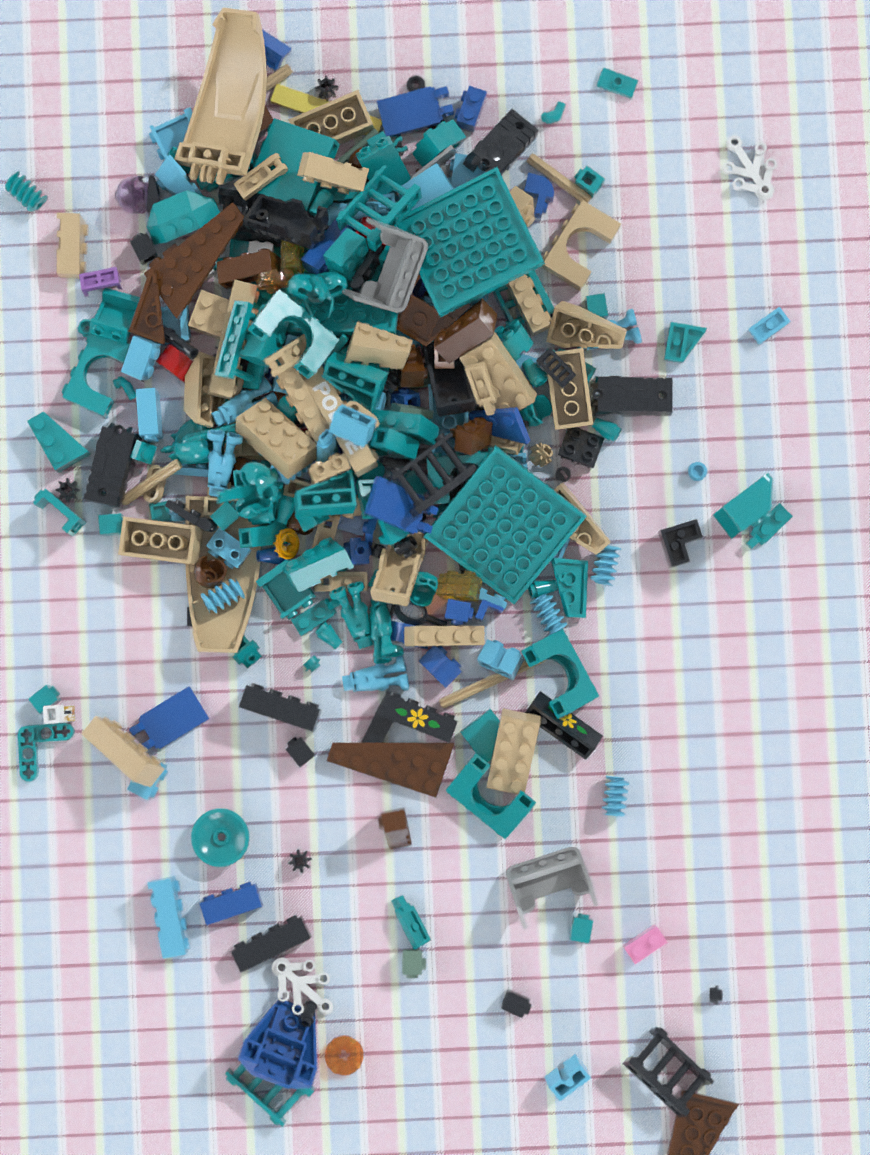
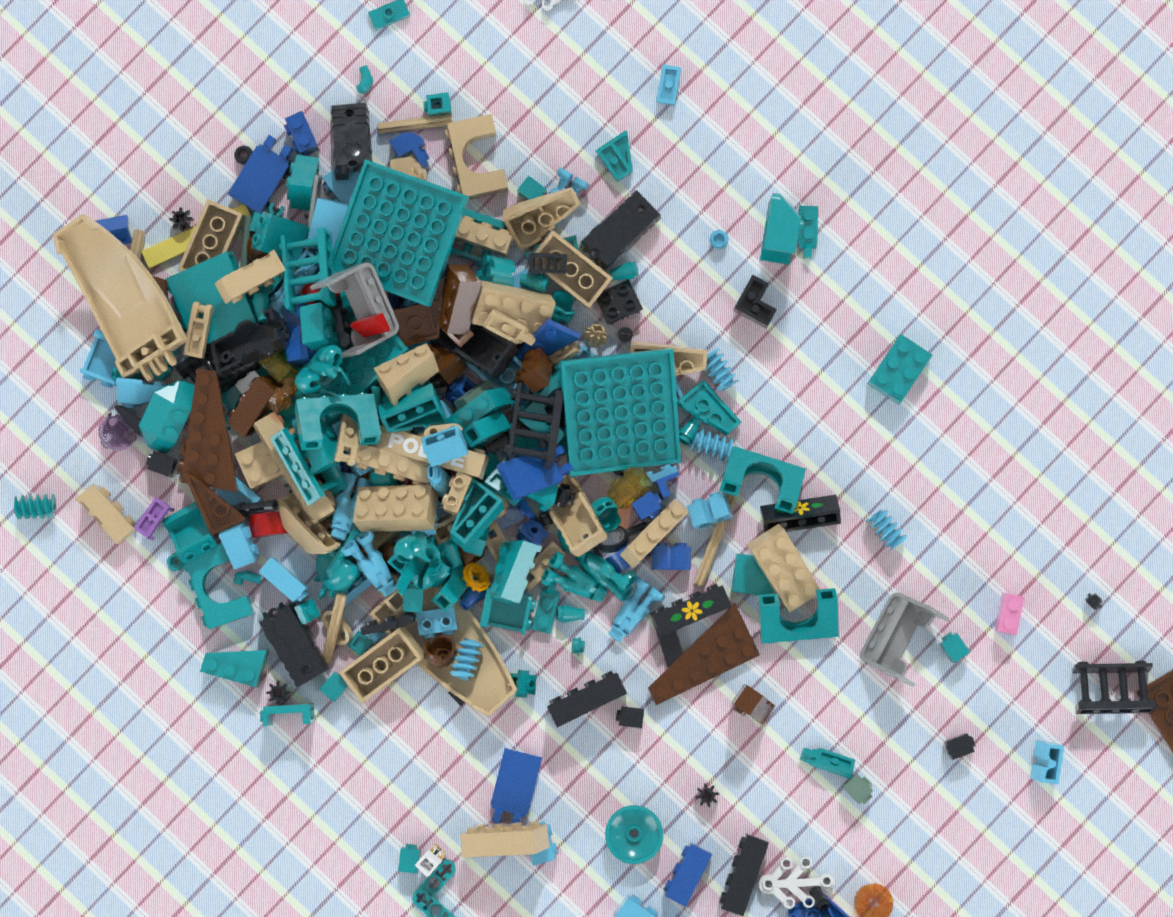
camera: 40 degrees left, 0 degrees up
none -> red slope [349,312,390,338]
none -> teal brick [867,334,932,405]

